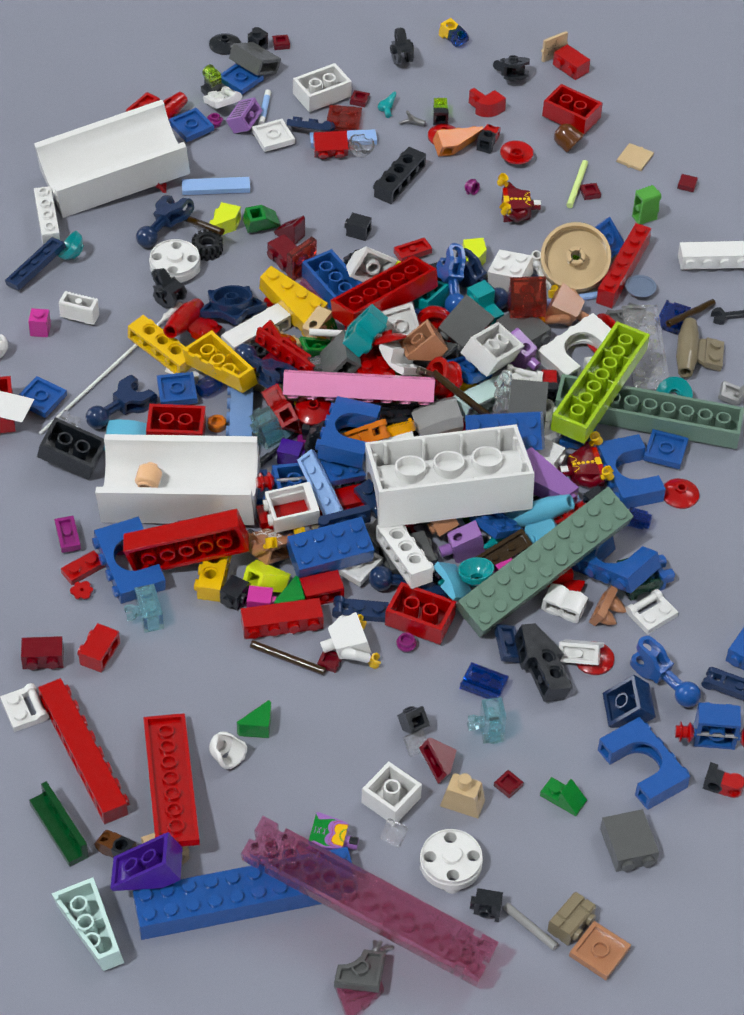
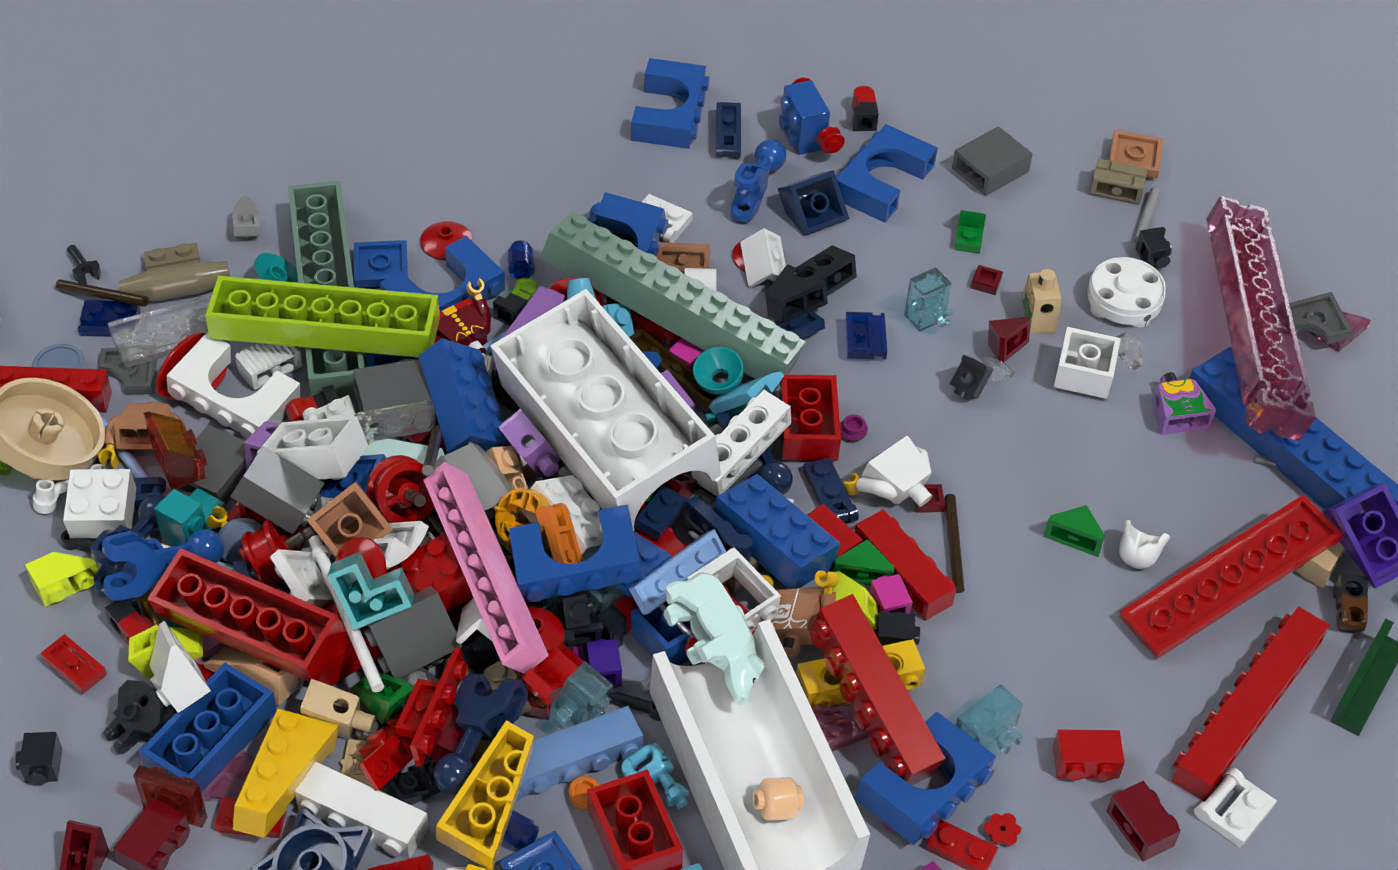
camera: 115 degrees left, 0 degrees up
none -> light aqua animal [663,572,765,705]

